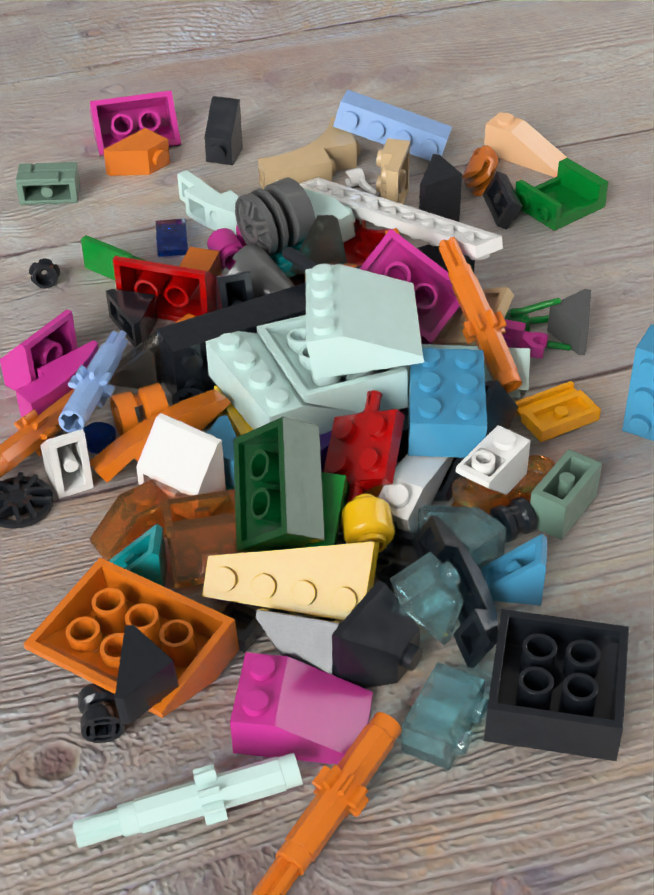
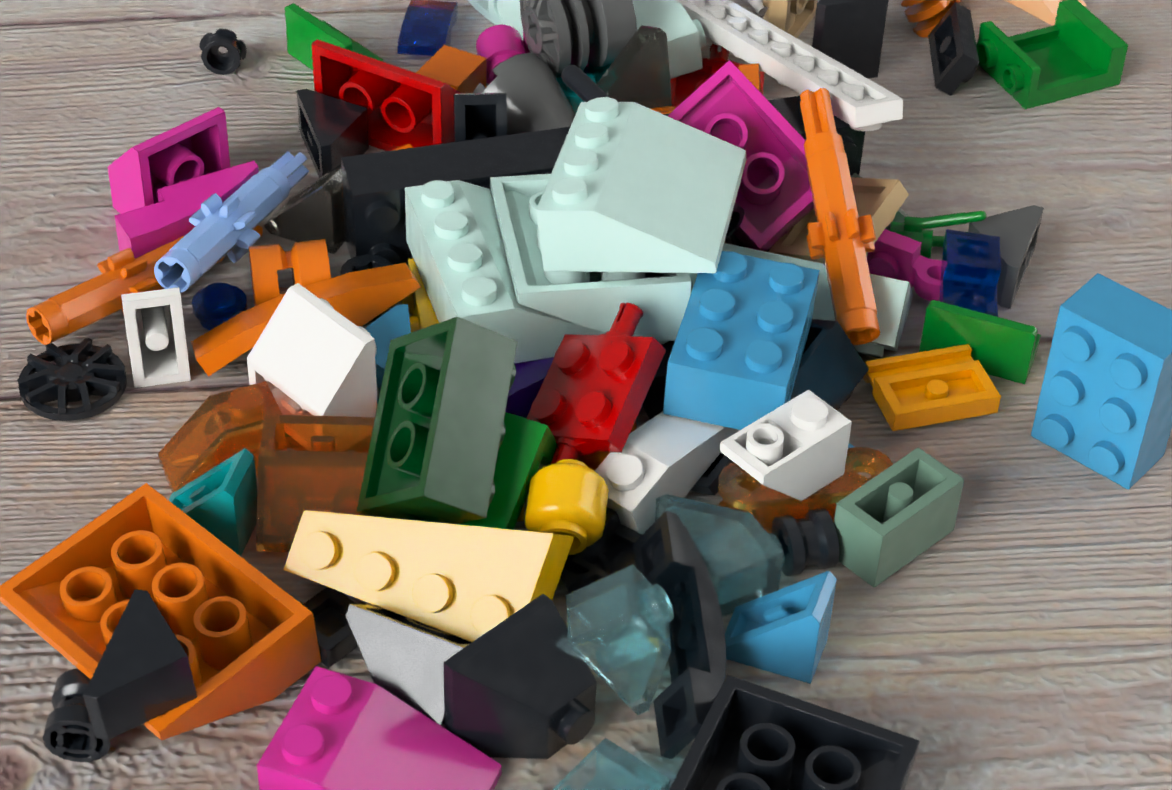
camera: 10 degrees right, 0 degrees up
none -> green panel [919,300,1041,384]
none -> clear blue slope [939,229,1001,317]

